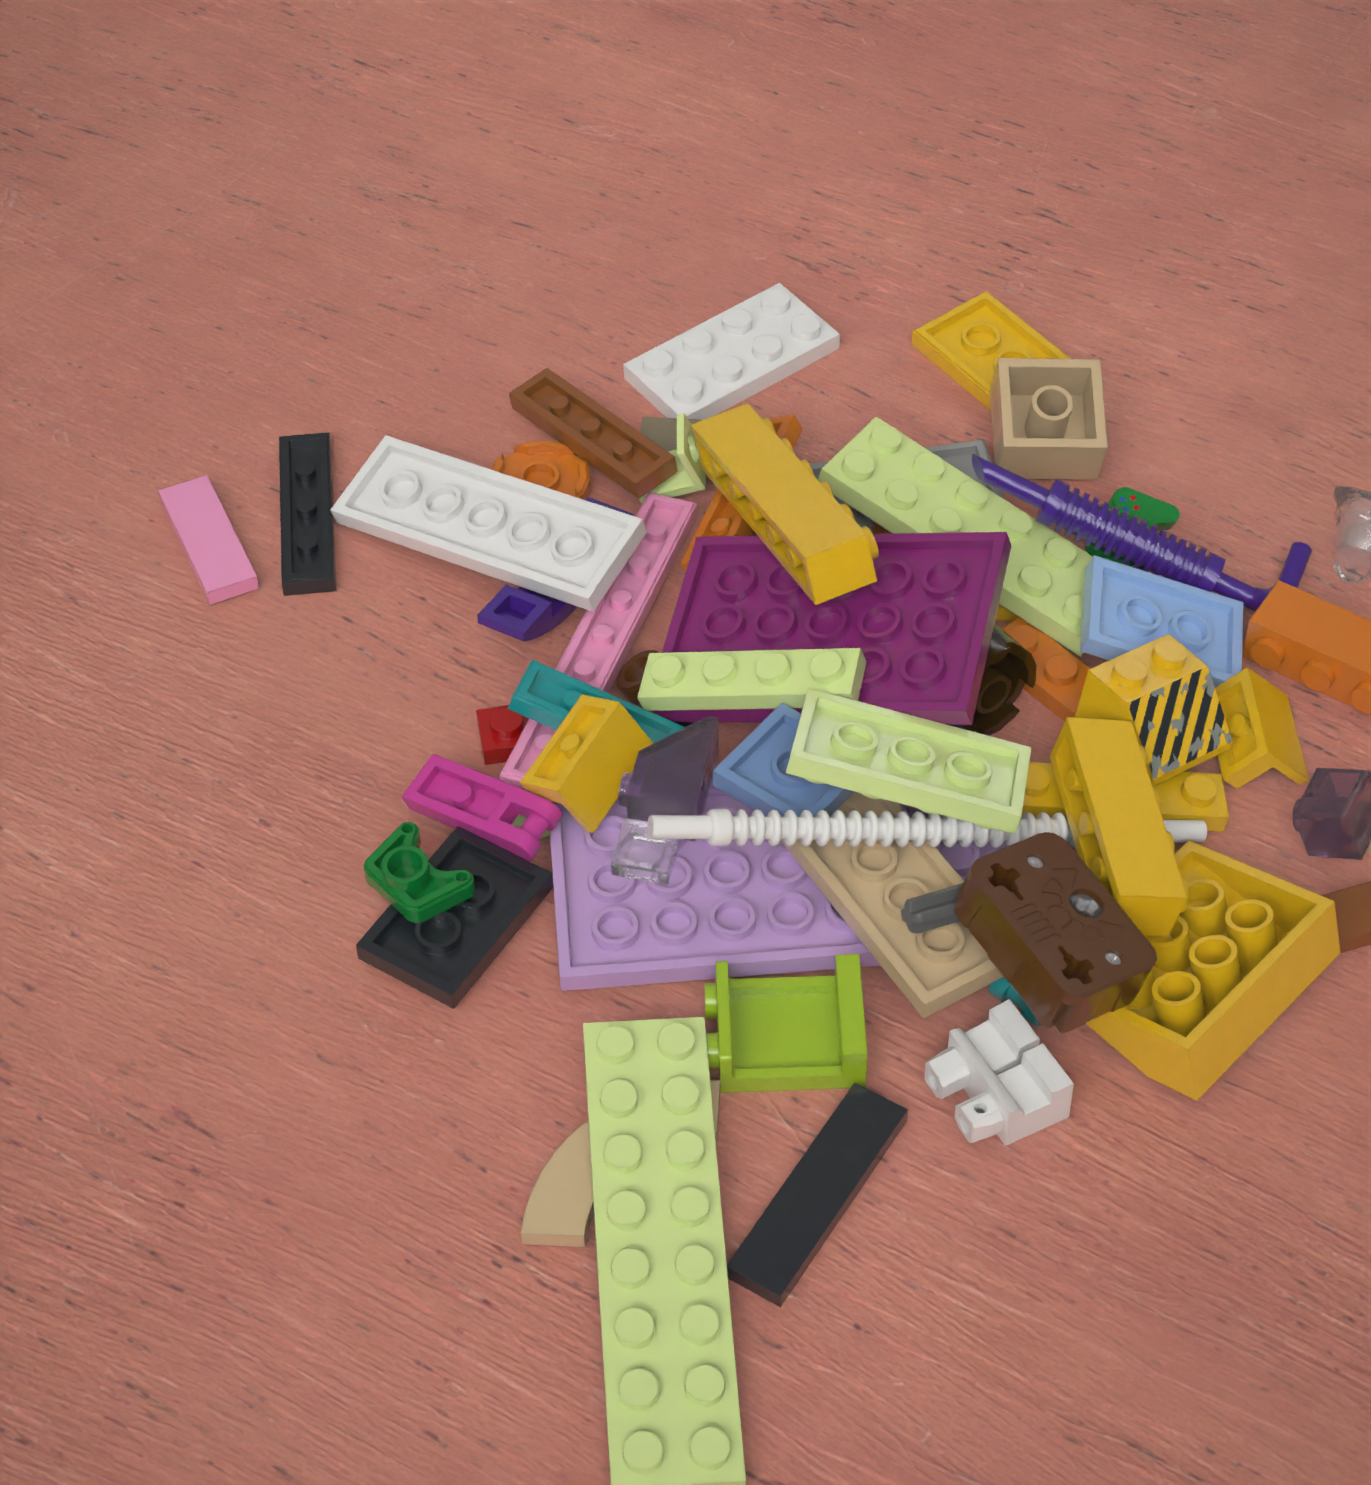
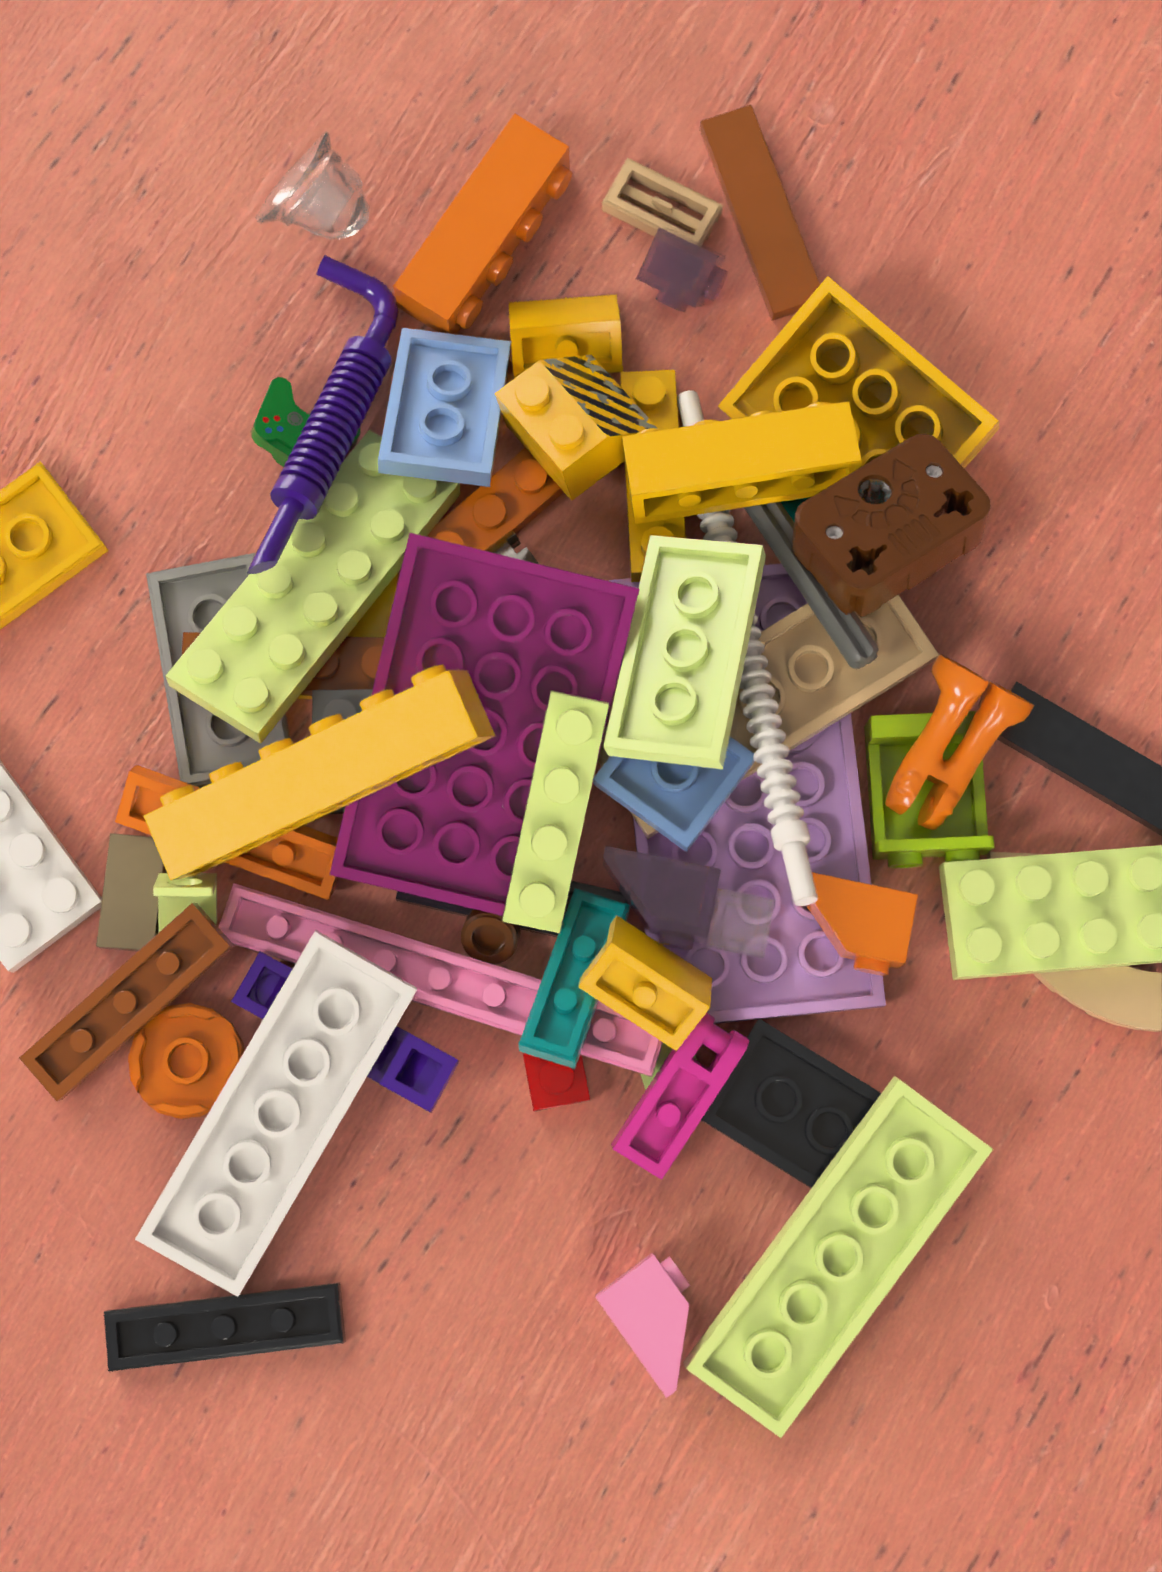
camera: 90 degrees left, 30 degrees up
bright pink tile [159,475,259,605] -> none
green piece [363,822,475,923] -> none
white hips [924,999,1074,1146] -> none
tan brick [990,358,1108,480] -> none
none -> bright pink slope [596,1253,690,1398]
none -> yellowish green plate [683,1076,993,1438]
none -> orange slope [806,872,918,976]
none -> orange piece [885,653,1034,830]

